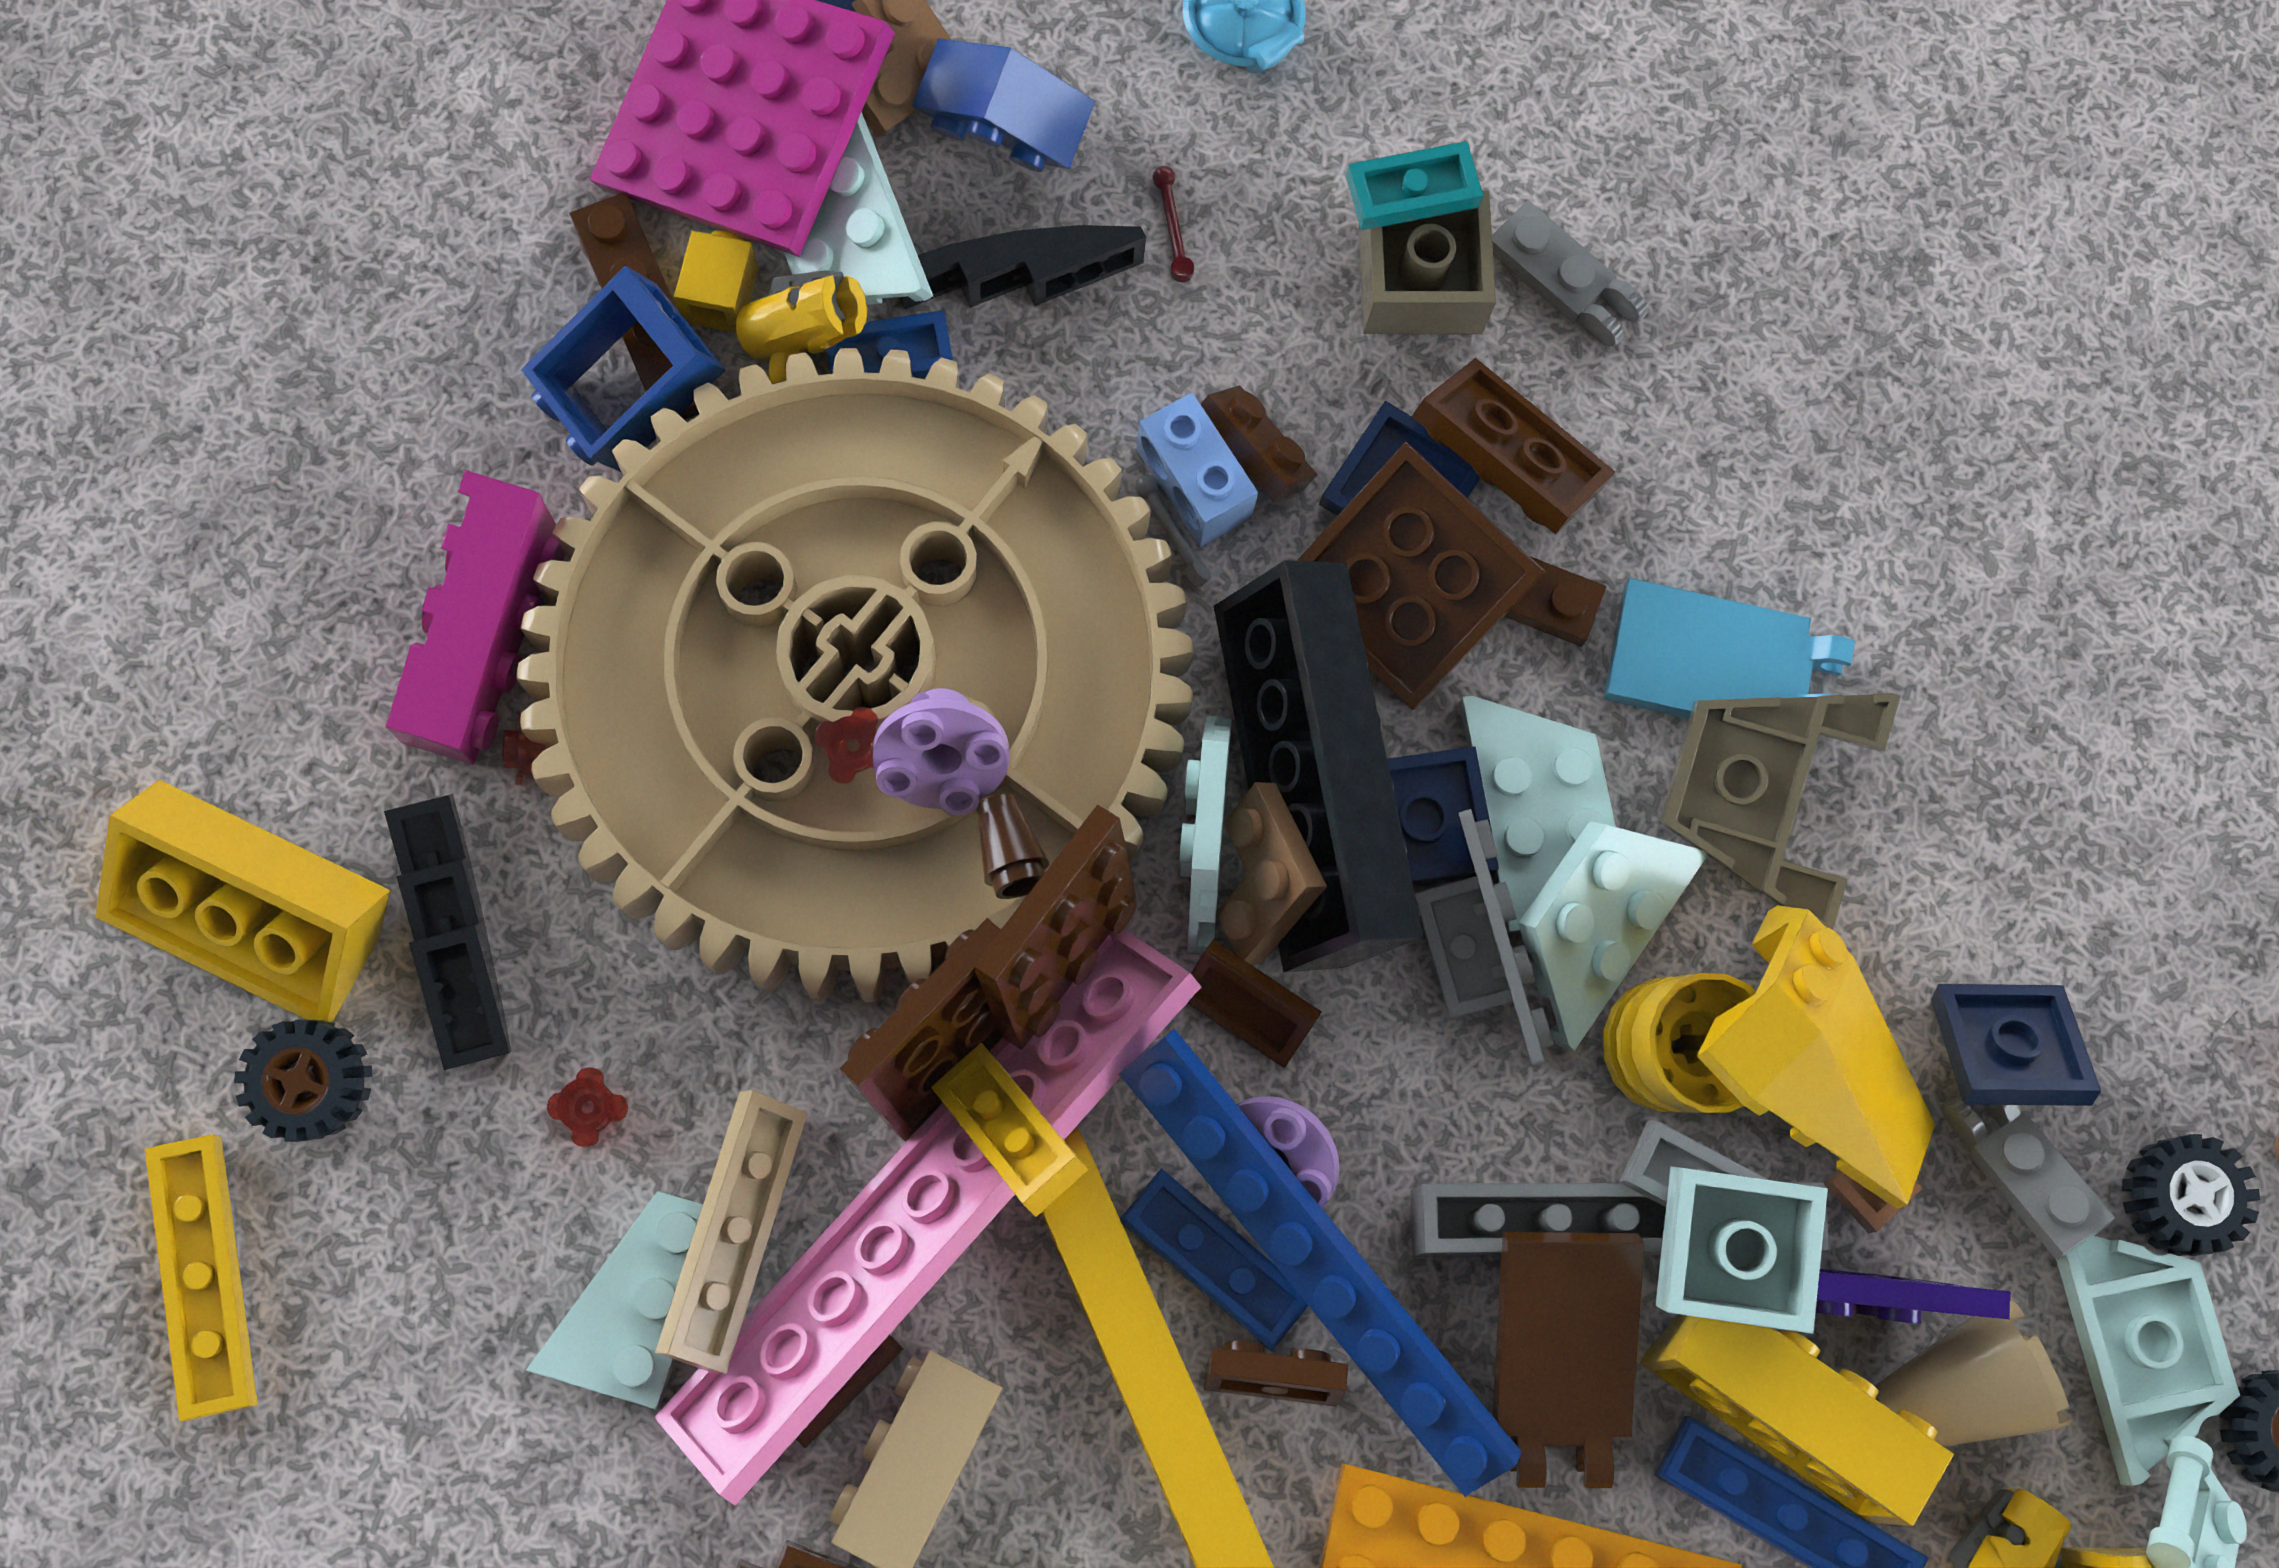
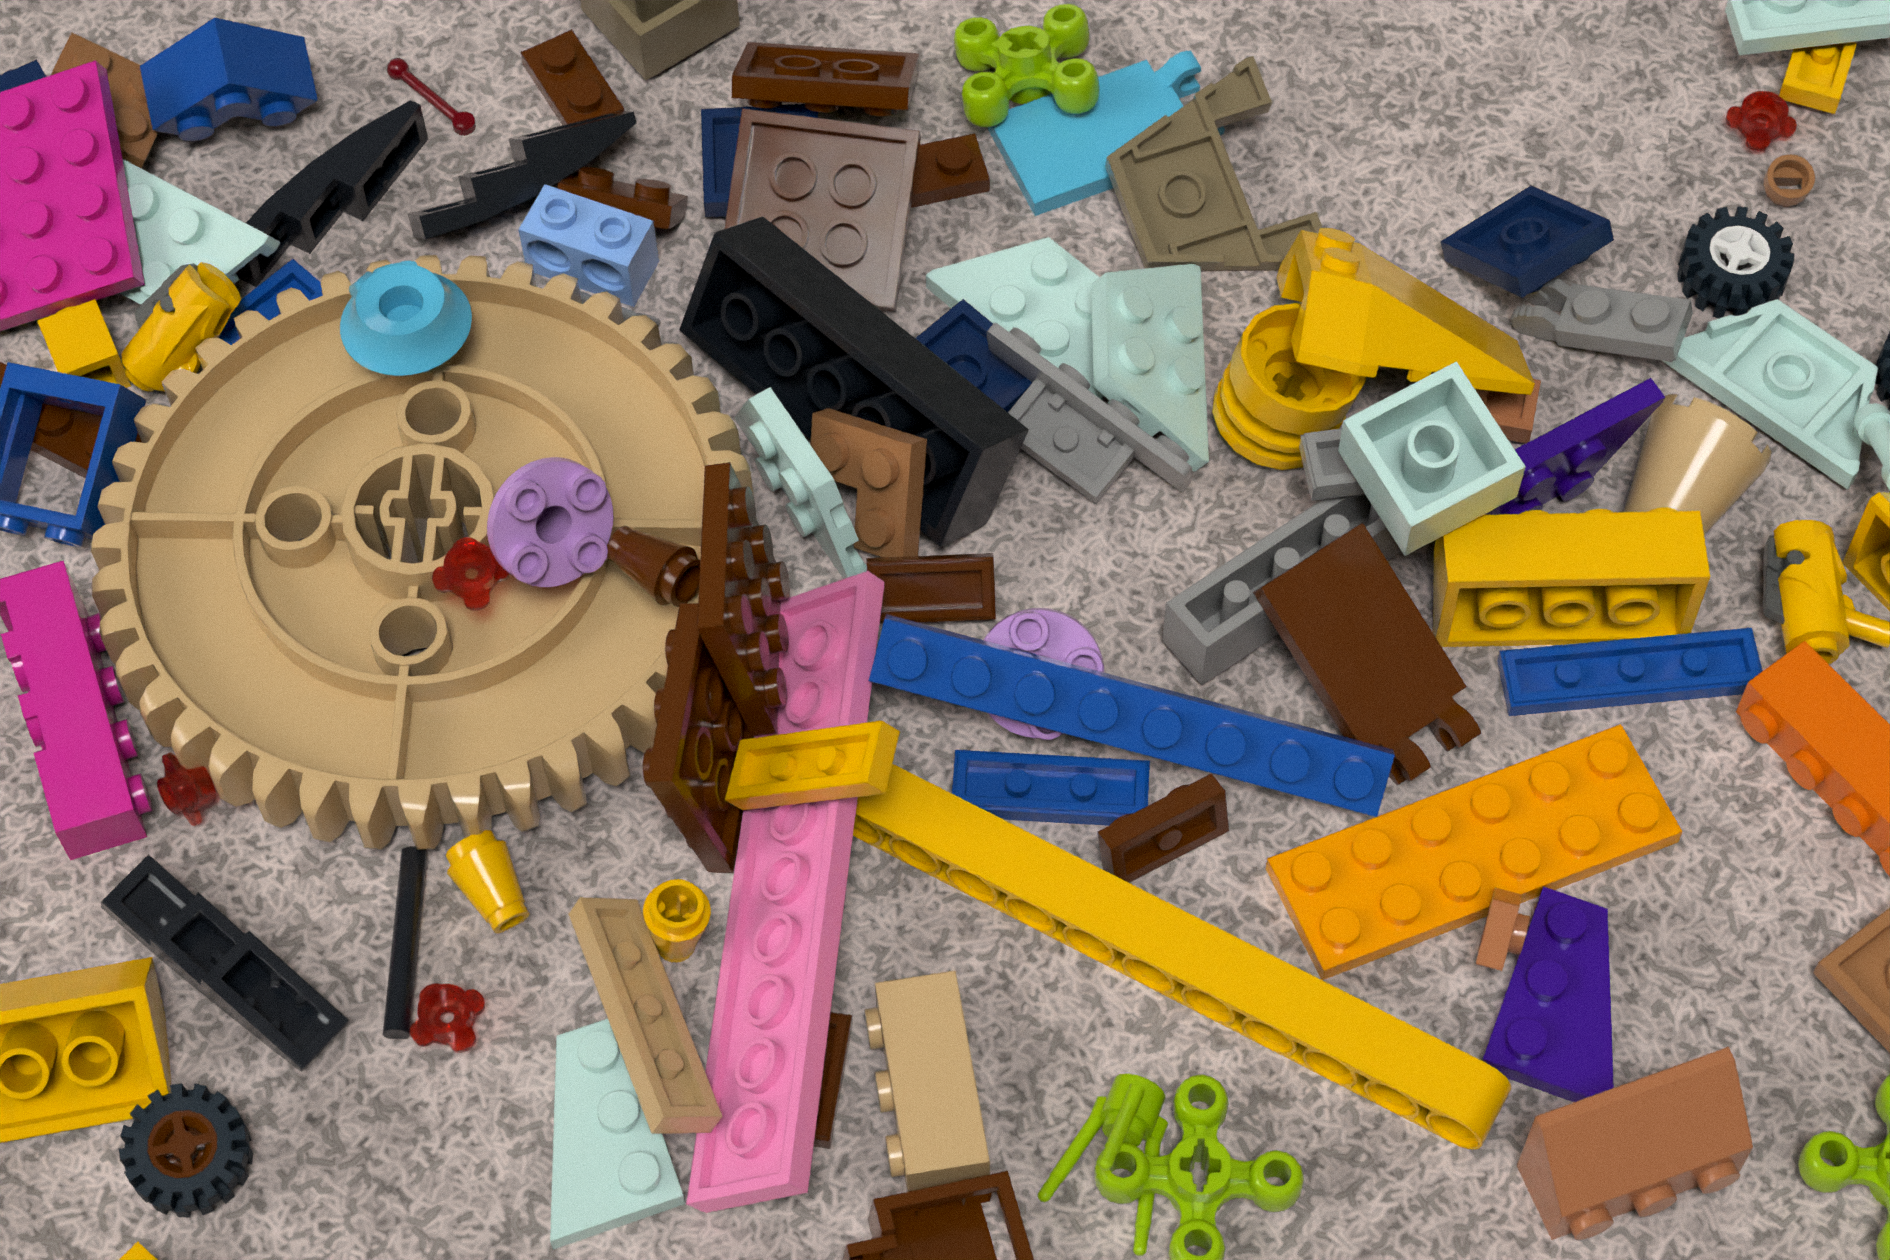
camera: 25 degrees left, 15 degrees down
none -> medium azure piece [340,261,472,376]
none -> black bar [383,846,428,1039]
none -> black slope [408,111,637,240]
none -> yellow cone [445,830,530,933]
none -> reddish brown plate [521,30,625,125]
none -> yellow cone [643,879,711,962]
none -> lime gear [954,4,1100,127]

